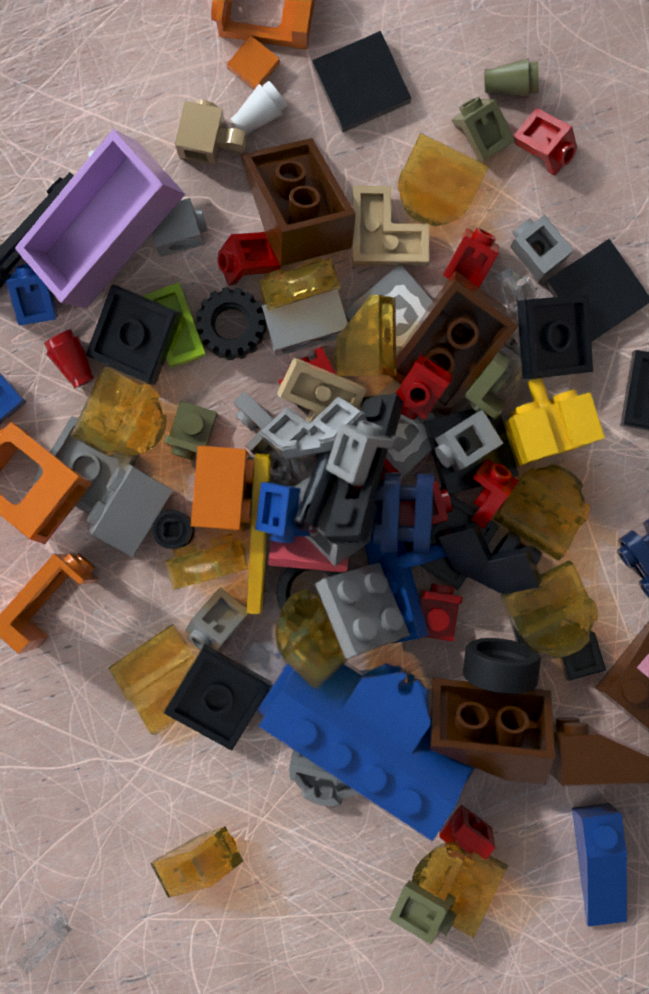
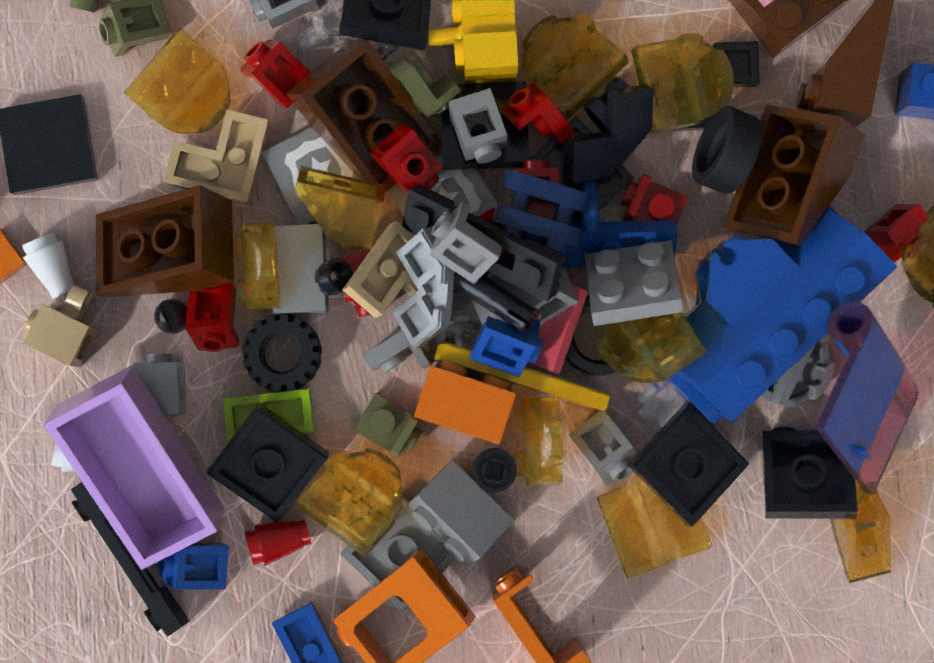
camera: 75 degrees left, 0 degrees up
none -> black hinge [154,299,187,334]
none -> black hinge [314,258,353,296]
none -> black plate [762,427,858,519]
none -> door [815,302,919,495]

